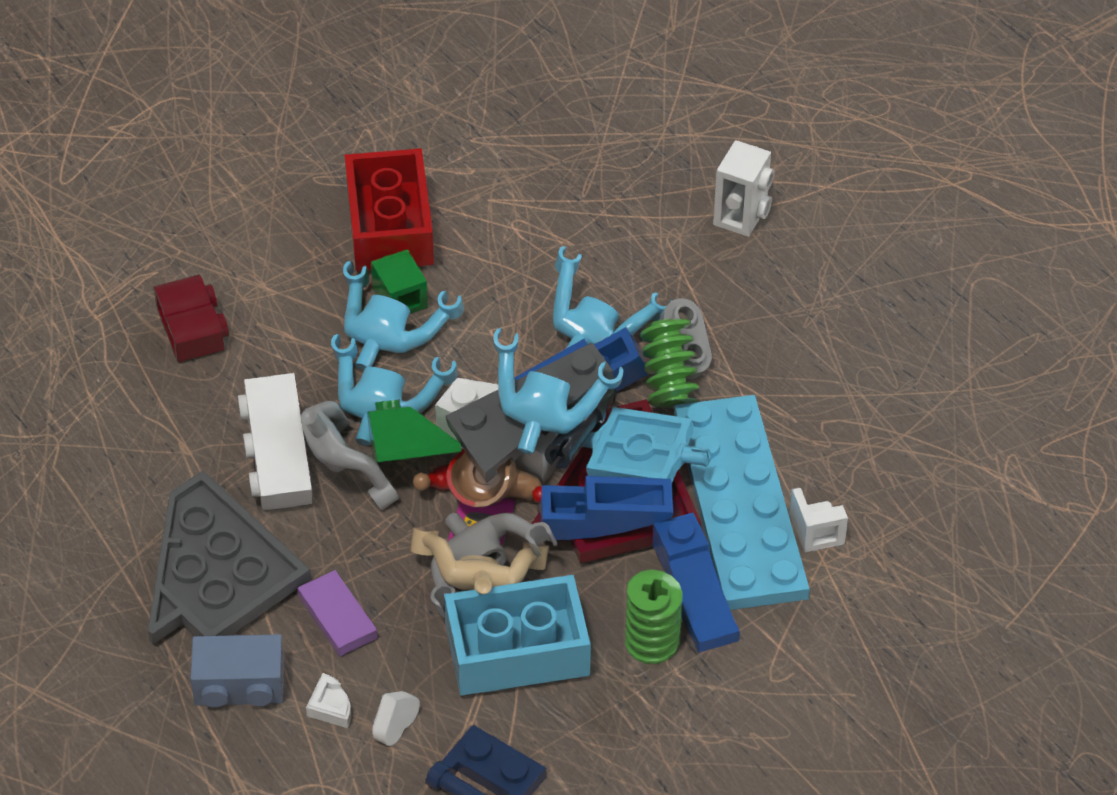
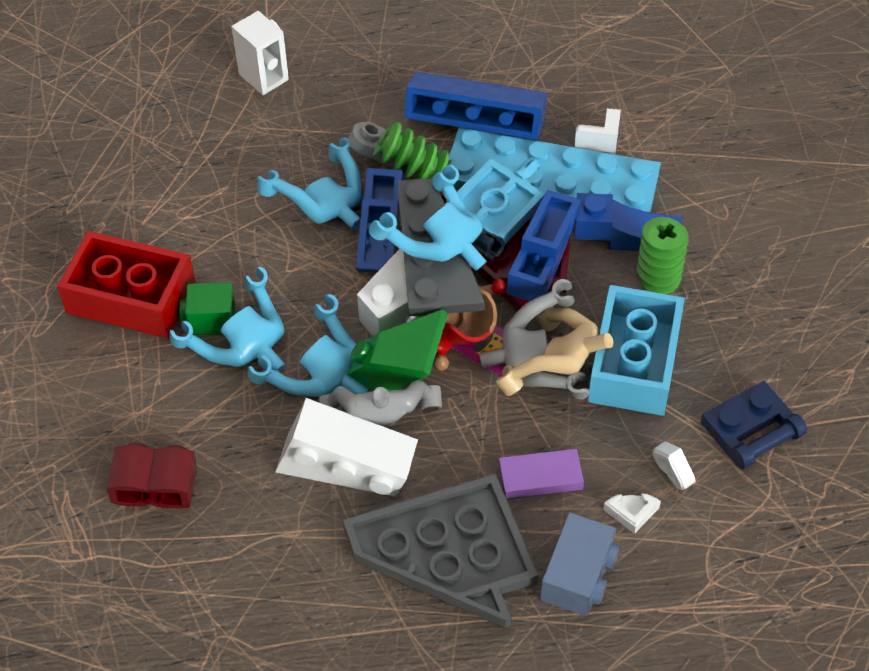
camera: 65 degrees left, 5 degrees up
none -> blue brick [404,71,548,140]

